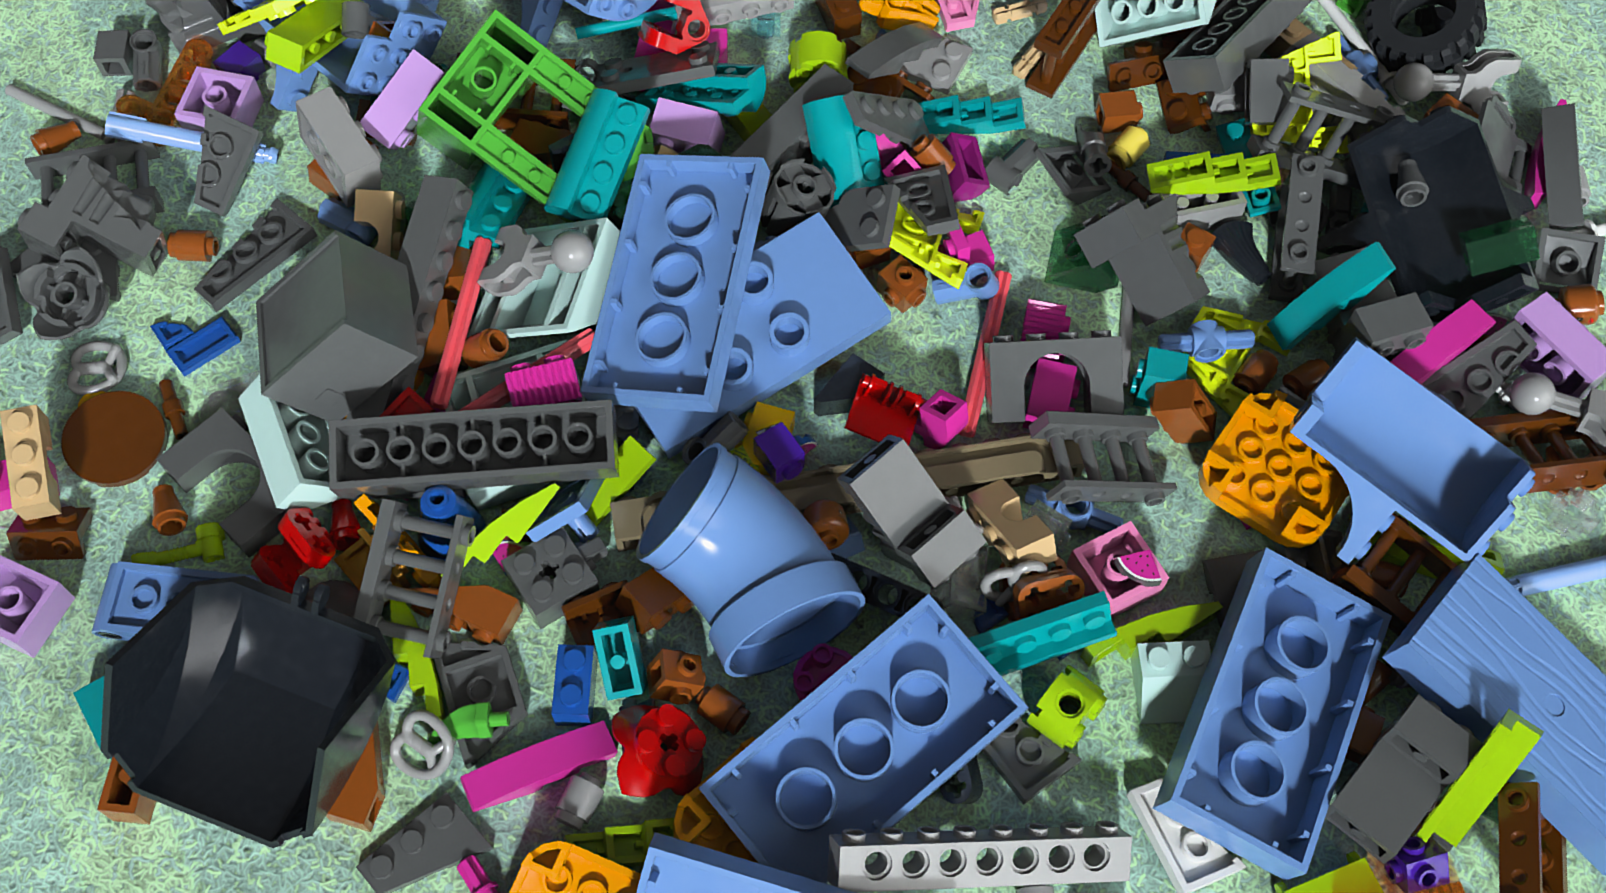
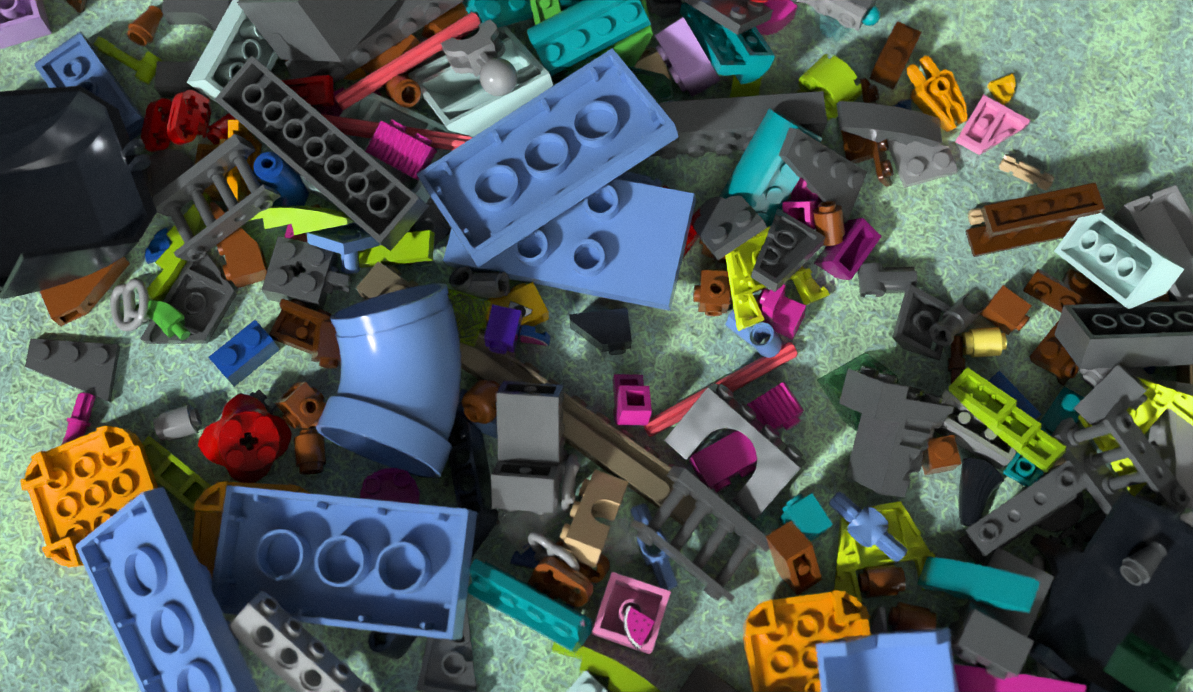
camera: 45 degrees right, 10 degrees up
dark pink slope [460,720,618,812] -> none
teal brick [592,616,648,701] -> none
dark grey cylinder [760,158,836,237] -> none
red hinge [844,373,927,446] -> none
teal slope [918,95,1026,134] -> none
lime brick [1026,665,1108,750] -> none
light grey bar [1119,287,1134,387] -> none

